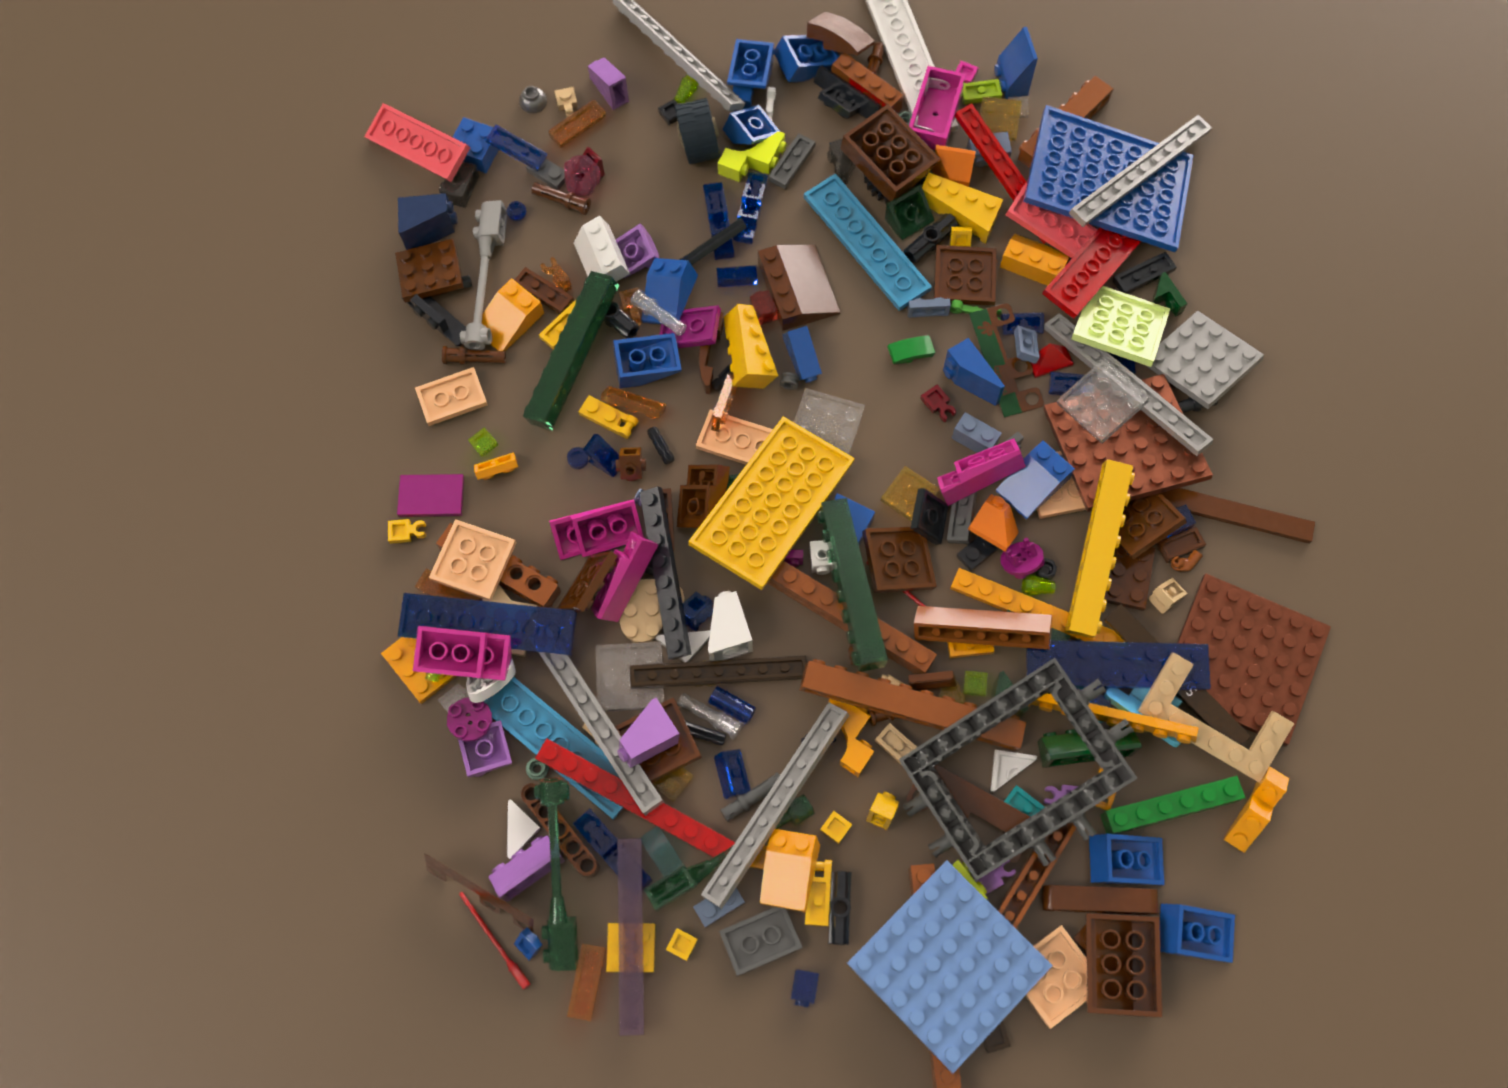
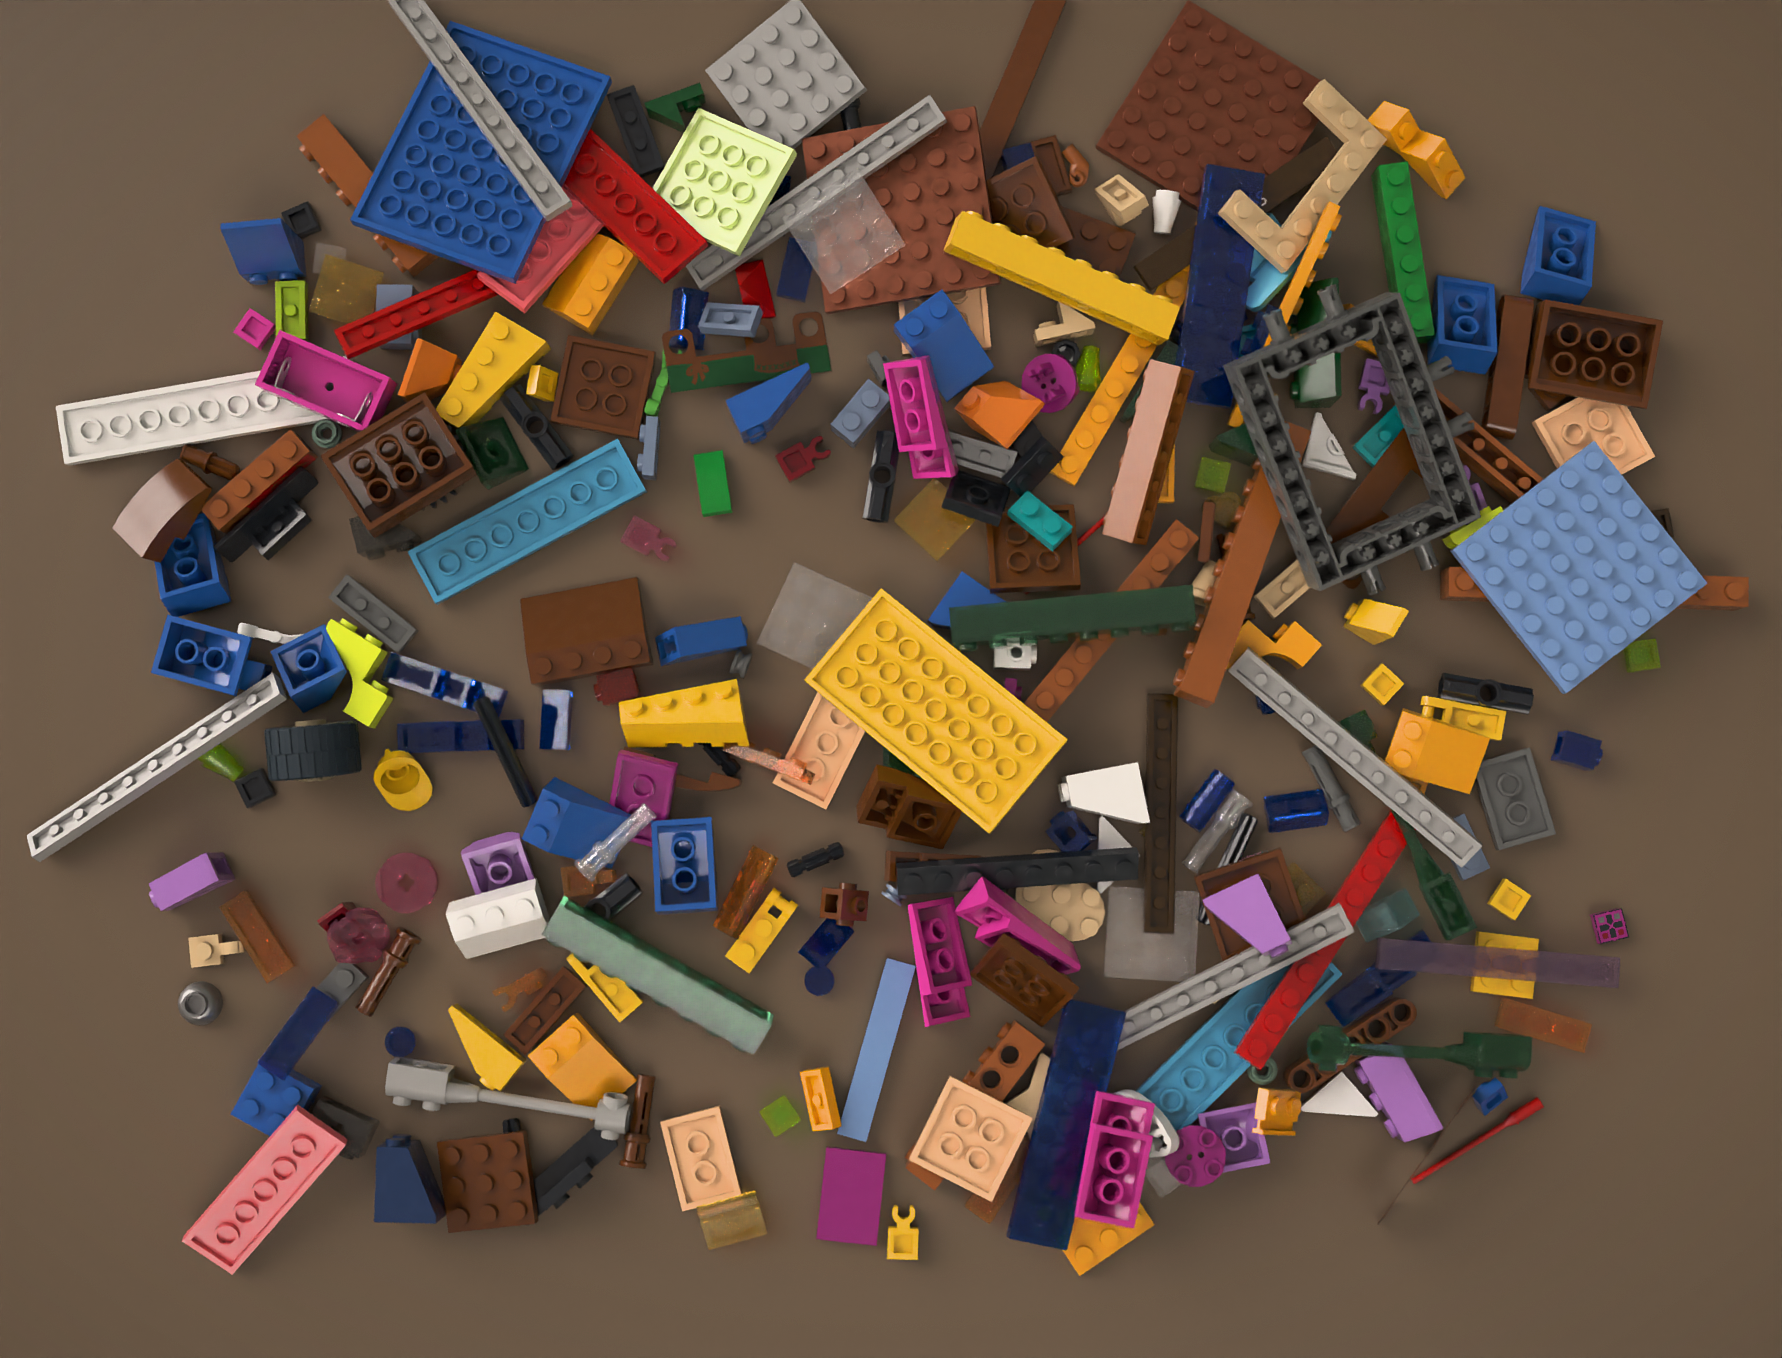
camera: 90 degrees left, 15 degrees up
none -> black tile [281,201,322,239]
none -> yellow piece [373,748,433,811]
none -> clear pink plate [375,853,438,913]
none -> yellow slope [448,1004,527,1091]
none -> clear pink plate [620,515,677,562]
none -> clear yellow plate [697,1190,768,1250]
none -> medium blue tile [837,958,916,1142]
none -> black piece [862,430,900,523]
none -> black plate [1001,436,1064,498]
none -> teal plate [1007,491,1073,552]
none -> tan slope [1033,302,1095,347]
none -> white cone [1152,190,1181,235]
none -> light orange plate [1252,1088,1302,1136]
none -> tile [1590,908,1629,944]
none -> clear neon green plate [1624,638,1661,673]

